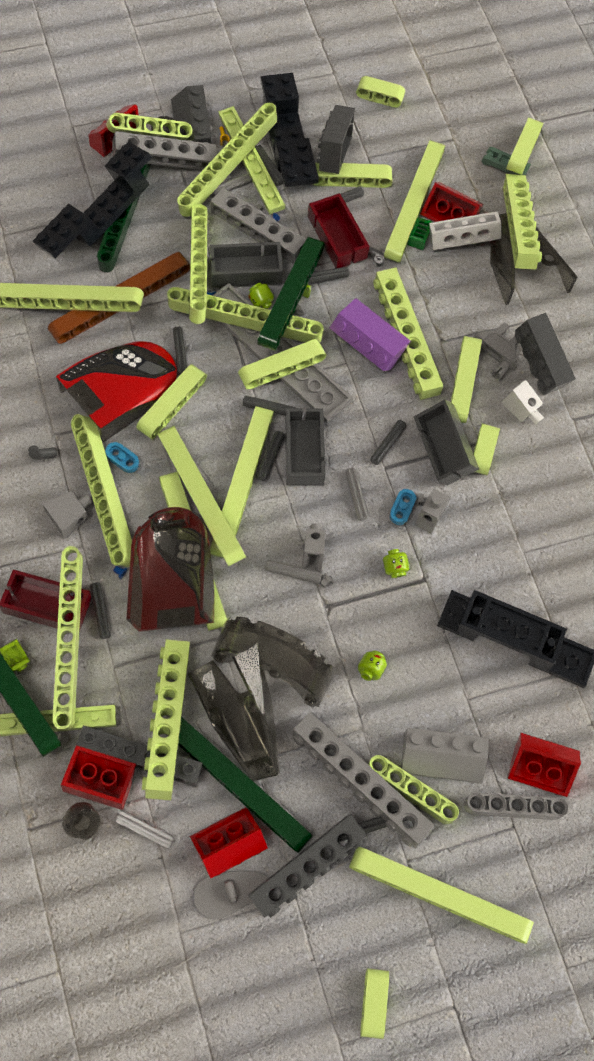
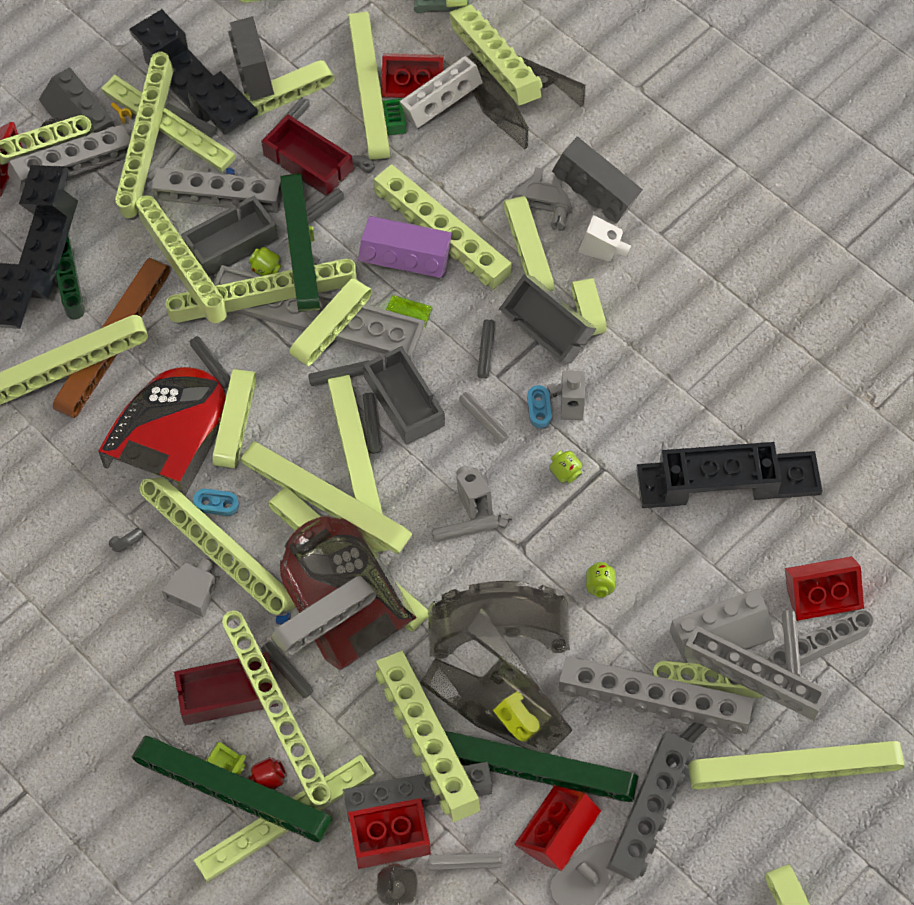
camera: 20 degrees left, 5 degrees down
none -> red head [249,757,287,790]
none -> light grey beam [271,576,377,656]
none -> clear neon green tile [386,295,433,328]
none -> neon yellow leg [493,691,540,742]
none -> light grey brick [683,625,828,721]
none -> light grey axle [782,610,801,676]

